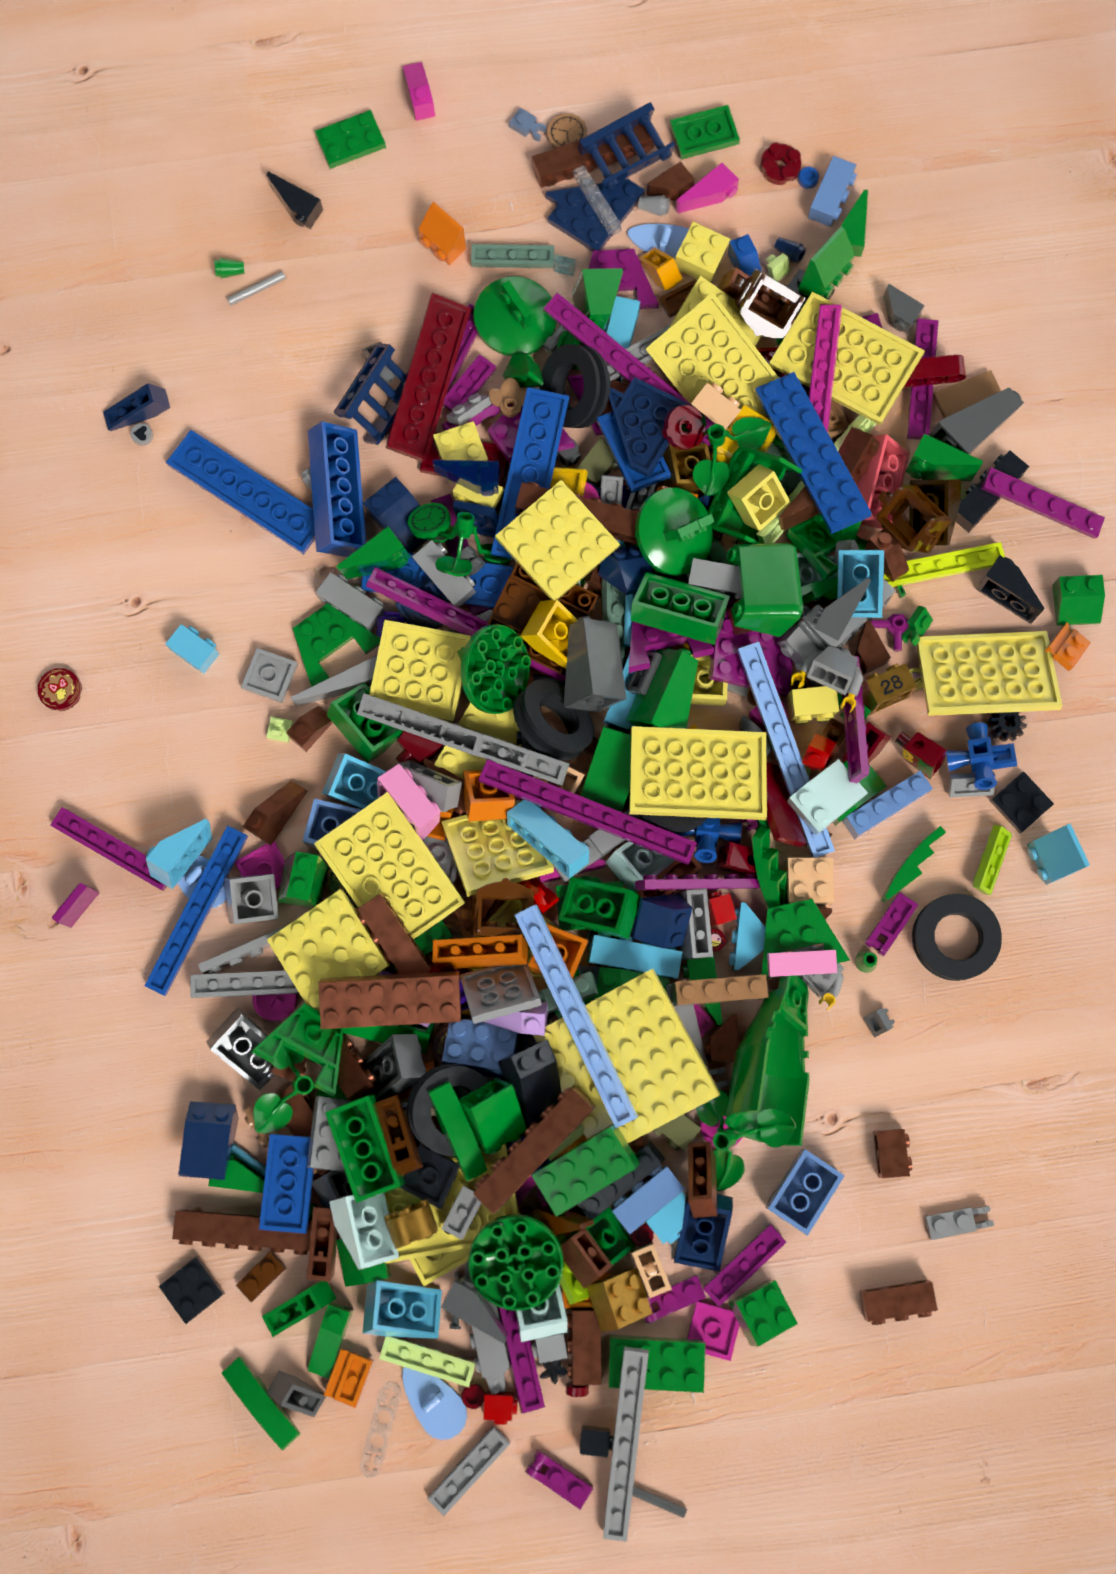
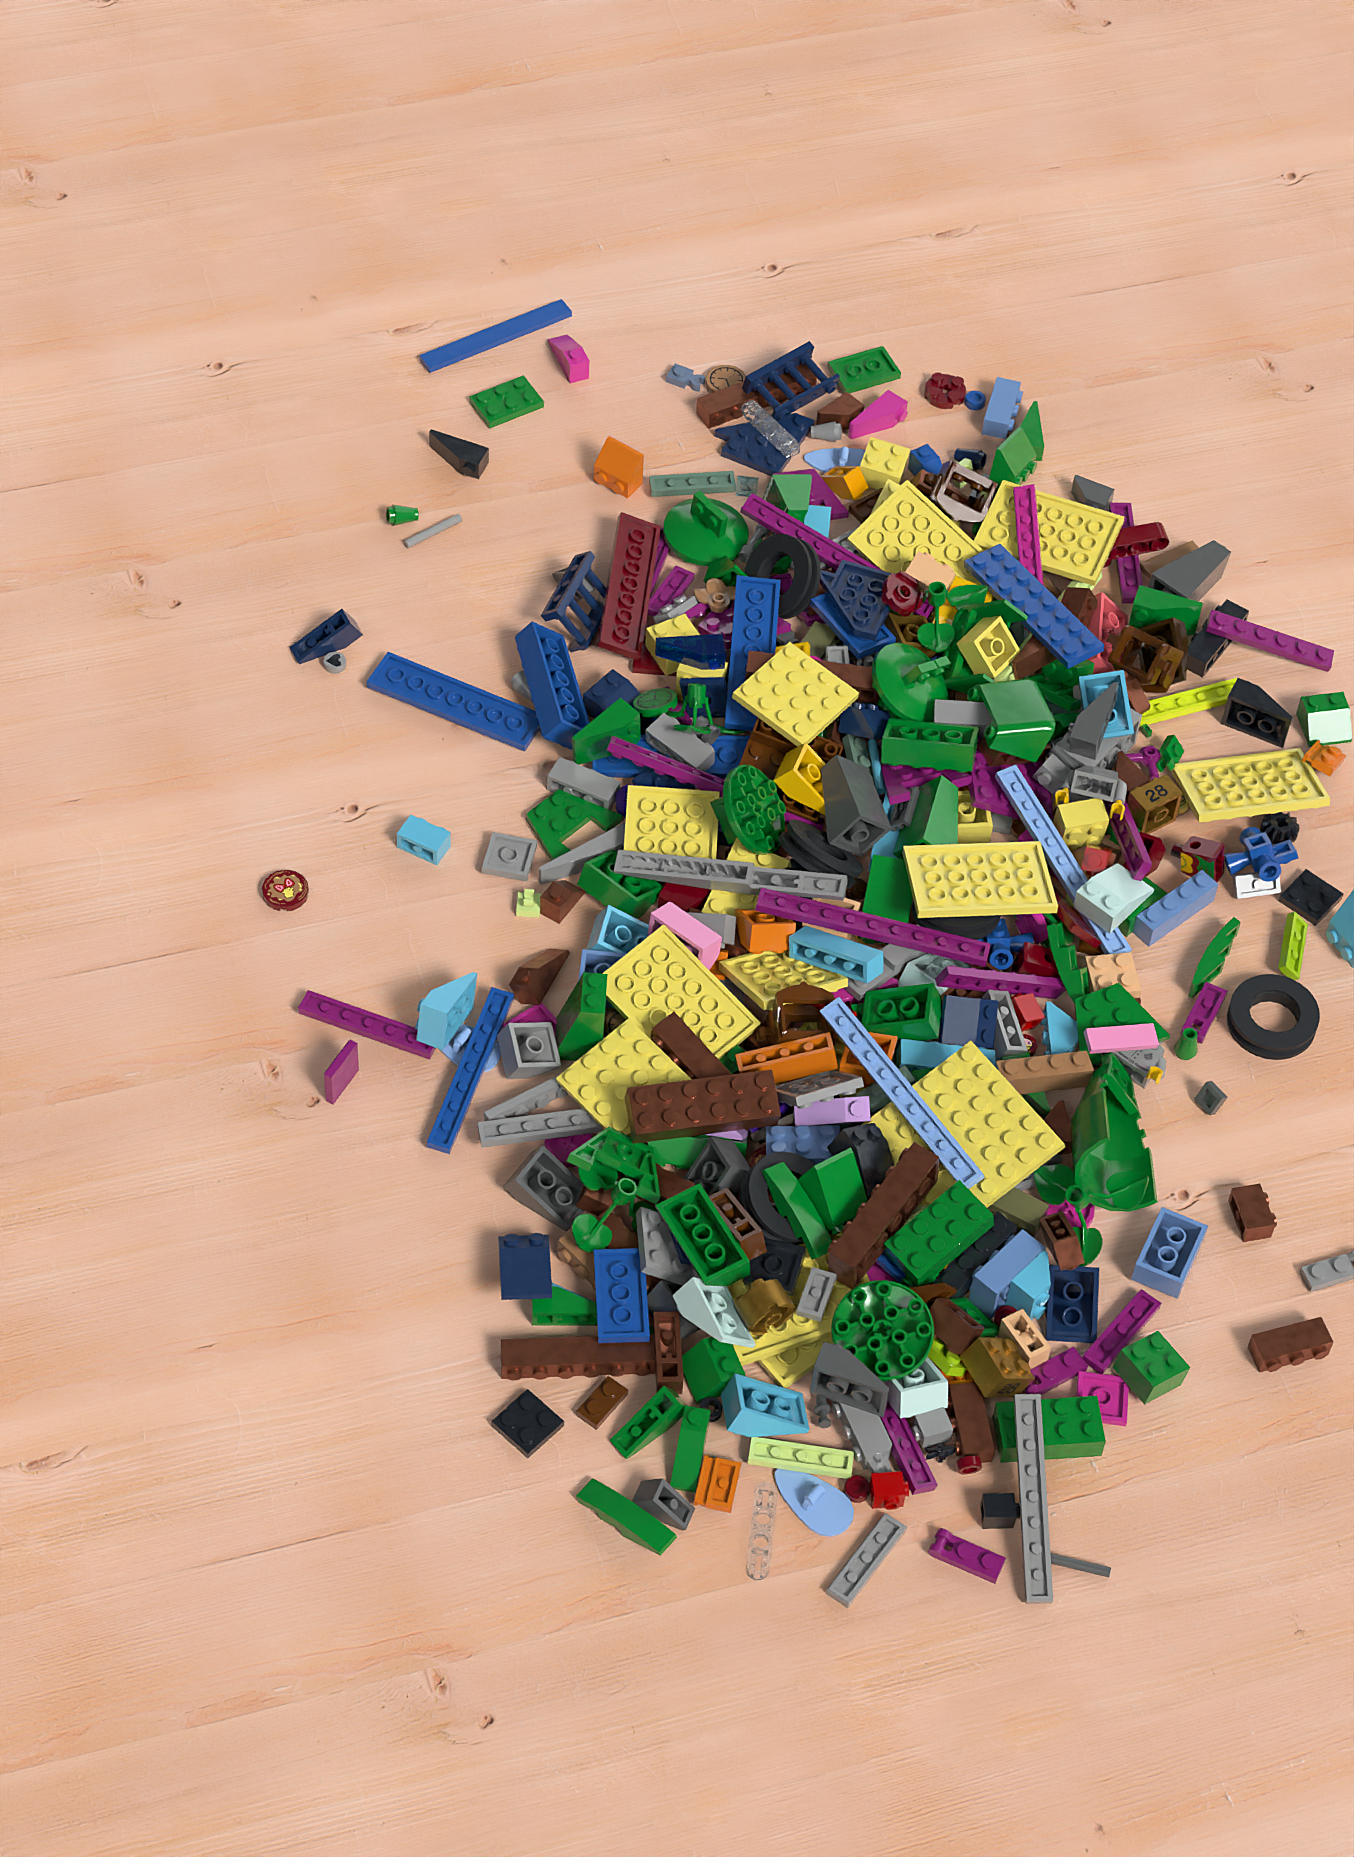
camera: 15 degrees left, 25 degrees down
none -> blue tile [420,299,572,373]
none -> black bush [699,1397,722,1422]

